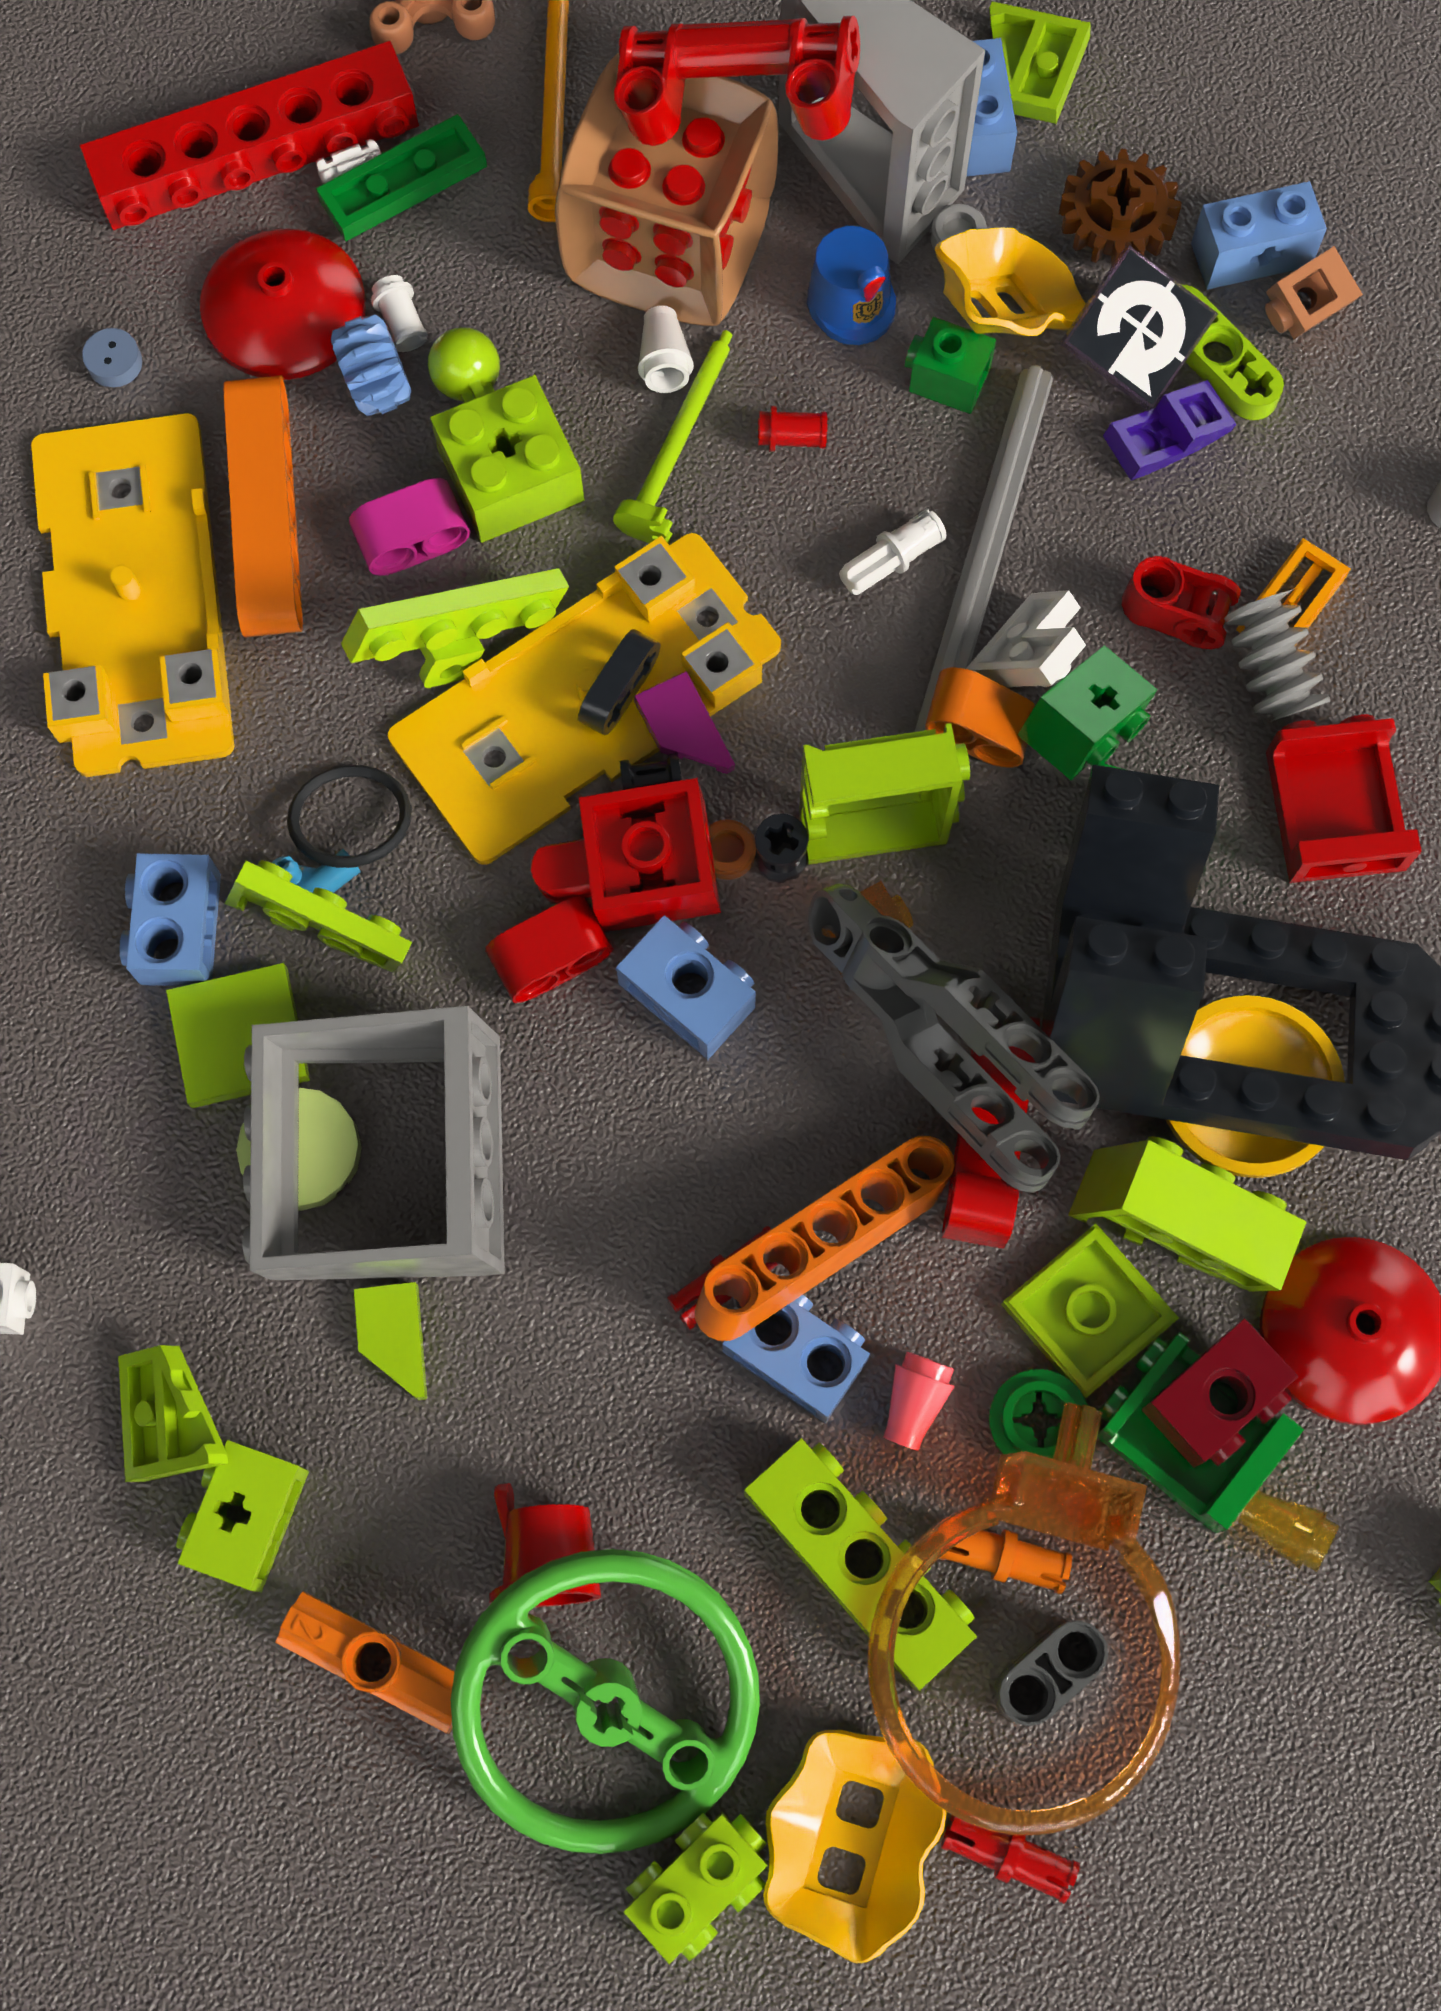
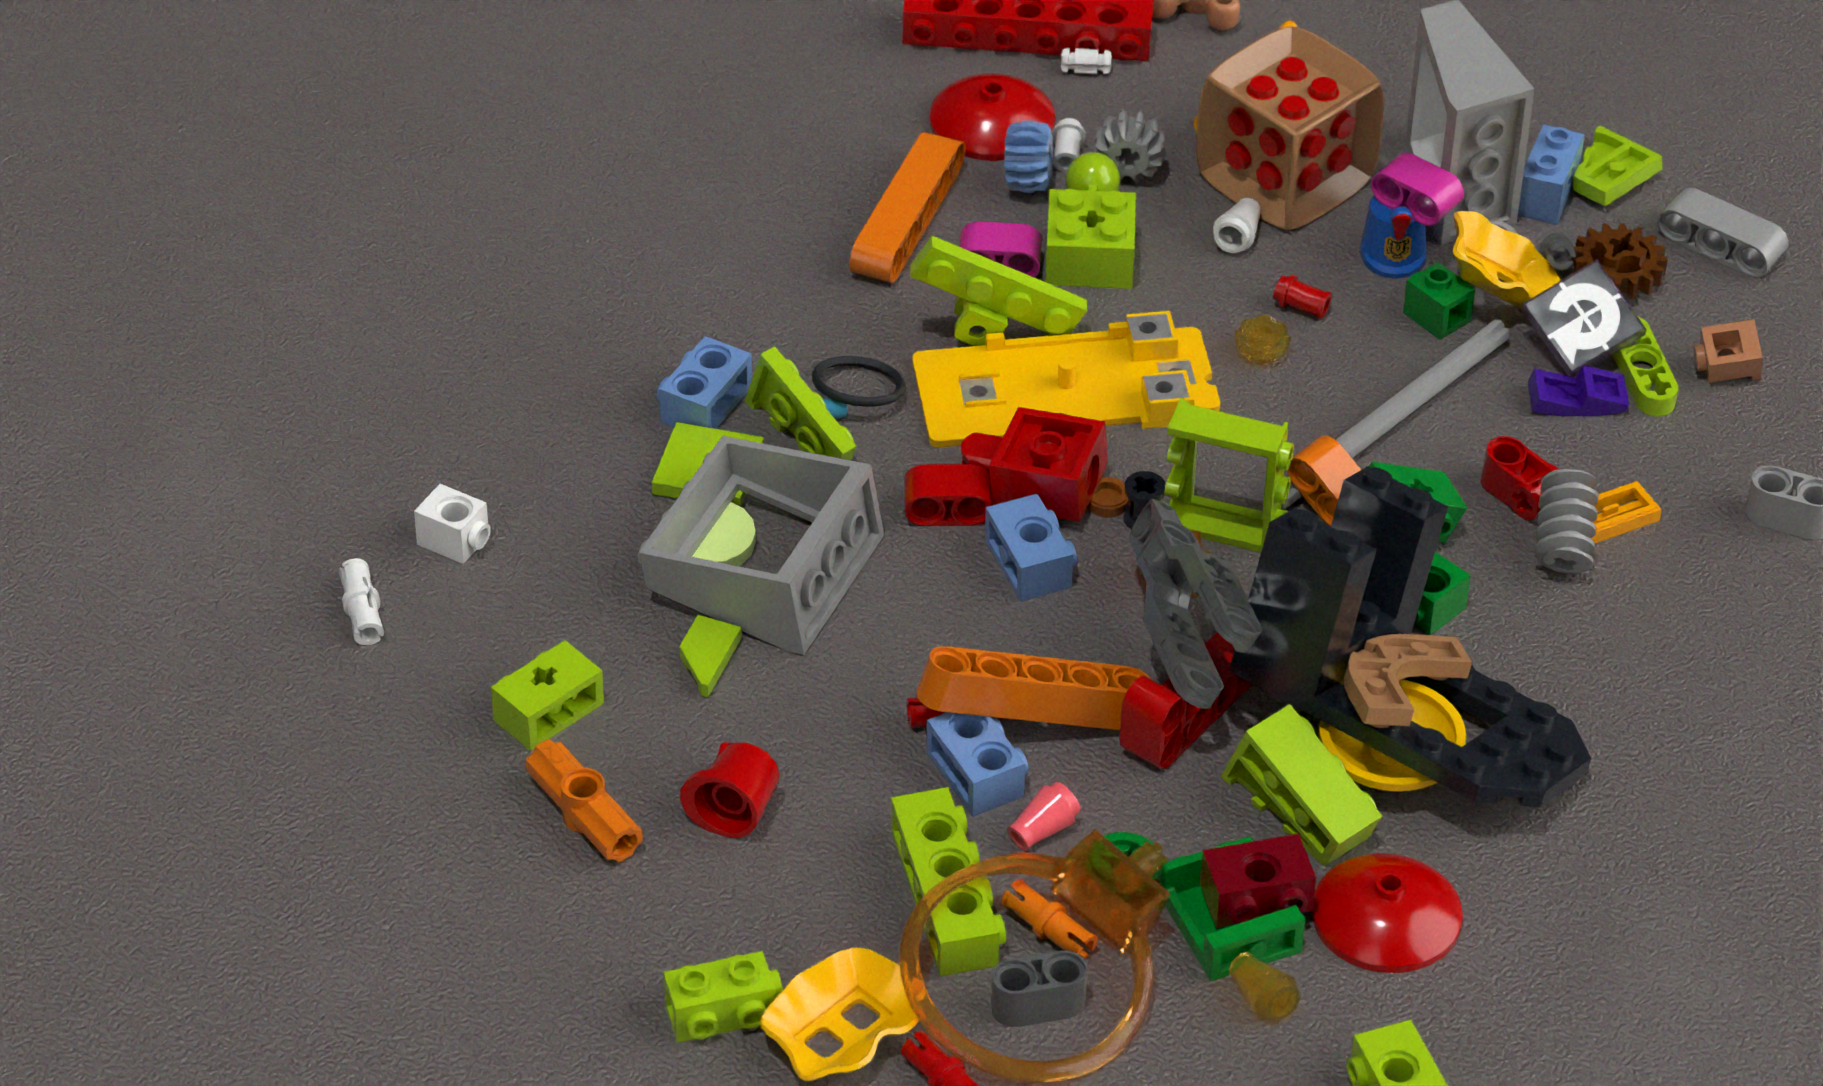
camera: 25 degrees right, 30 degrees down
yellow piece [31,413,234,777] -> none
sand blue tile [82,328,142,388] -> none
lime wing [118,1345,228,1482] -> none
green plate [316,114,487,241] -> none
bright green piece [451,1549,760,1854] -> none
black beam [578,629,661,736] -> none
lime piece [613,330,733,543] -> none
red piece [614,15,860,146] -> none
magenta tile [634,671,735,774] -> none
white axle [839,508,947,595] -> none
white plate [966,590,1086,688] -> none
lime tile [1001,1223,1179,1398] -> none
medium blue brick [1191,181,1327,290] -> none
red panel [1266,714,1422,883] -> none
none -> light grey gear [1094,109,1166,184]
none -> clear yellow plate [1235,314,1291,364]
none -> medium nougat plate [1344,634,1472,728]
none -> dark pink beam [1371,152,1464,226]
none -> dark grey pin [1539,233,1576,270]
none -> light grey beam [1657,188,1788,277]

